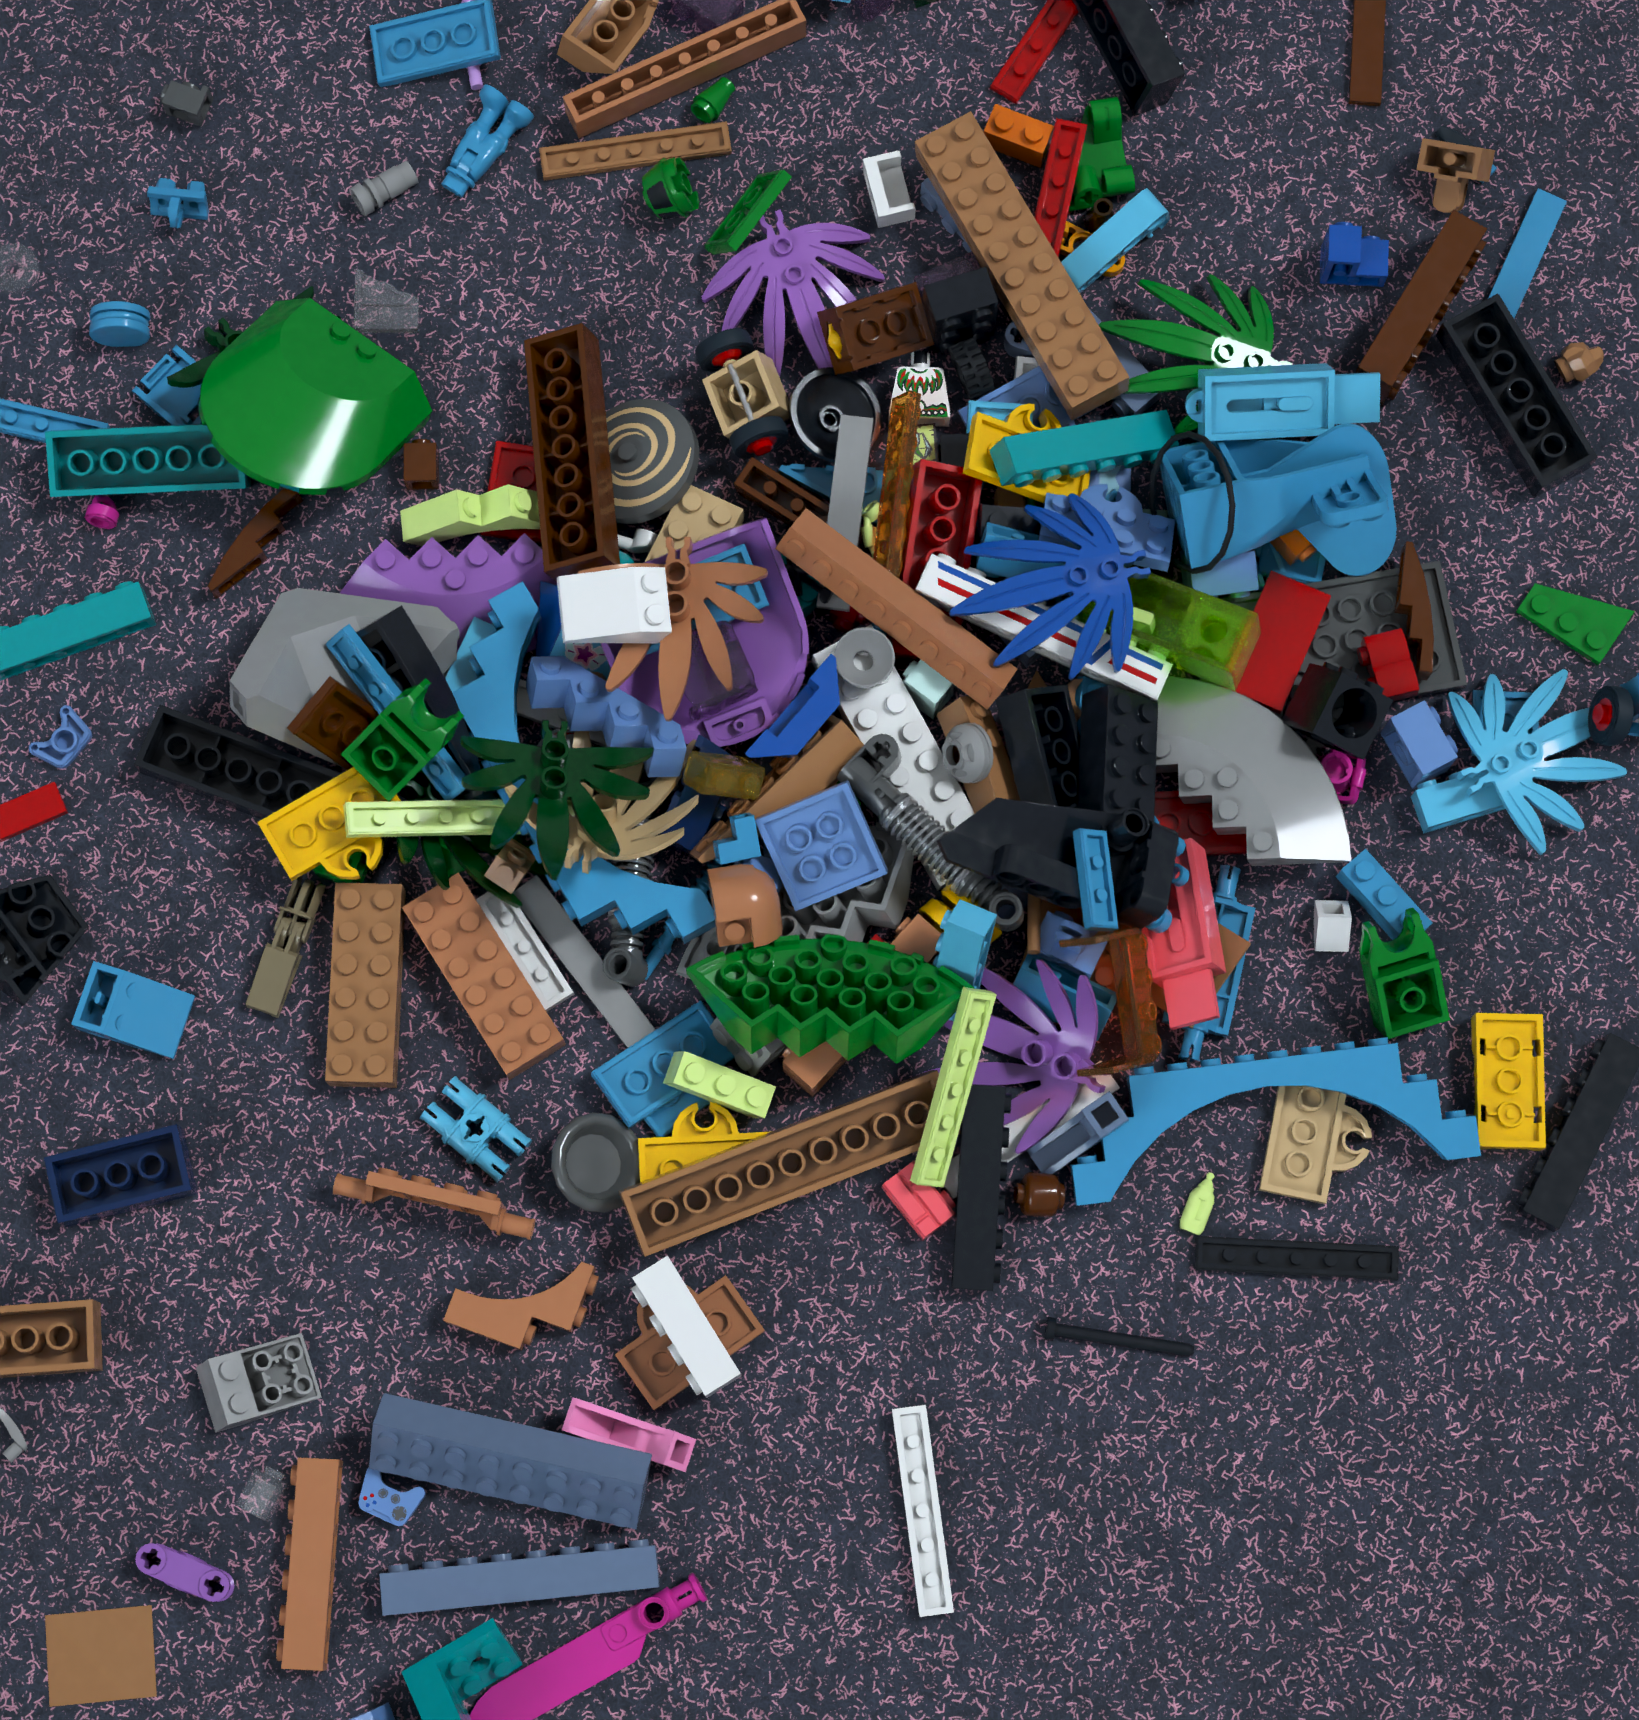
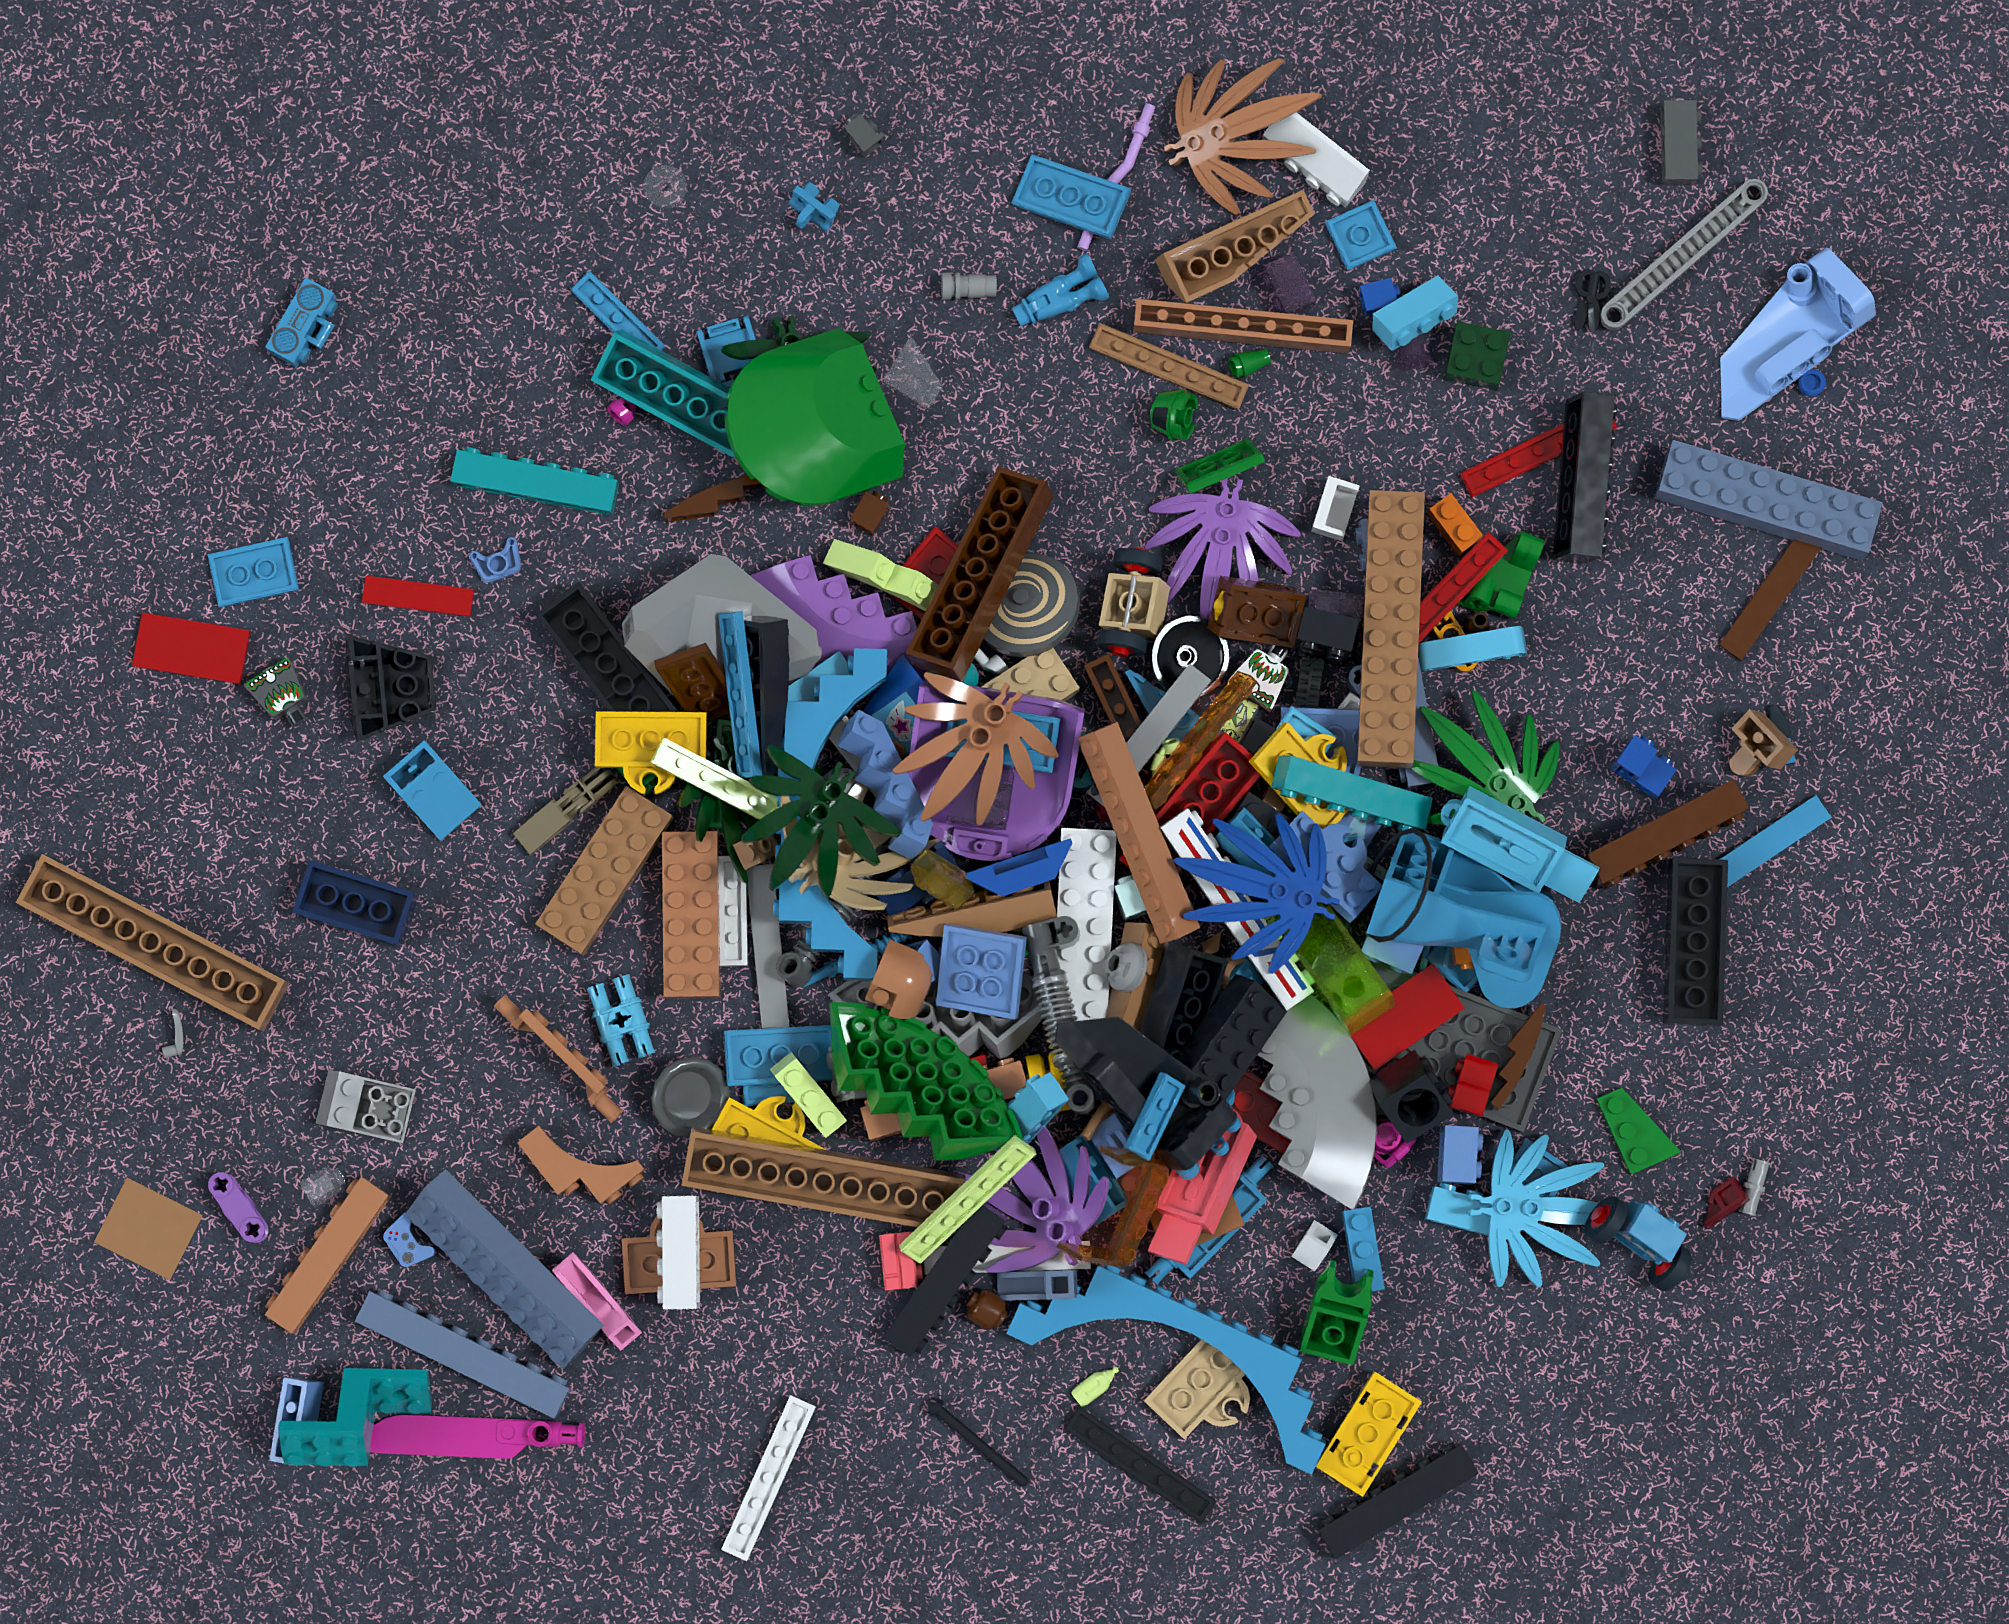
camera: 30 degrees right, 5 degrees up
dark azure head [89,301,150,347] -> none
green brick [341,678,464,801] -> none
white slope [557,567,672,644] -> none
dark azure piece [713,812,761,865] -> none
light grey piece [834,627,895,688] -> none
yellowish green tile [1132,607,1156,636] -> none
medium nougat rock [1554,342,1604,383] -> none

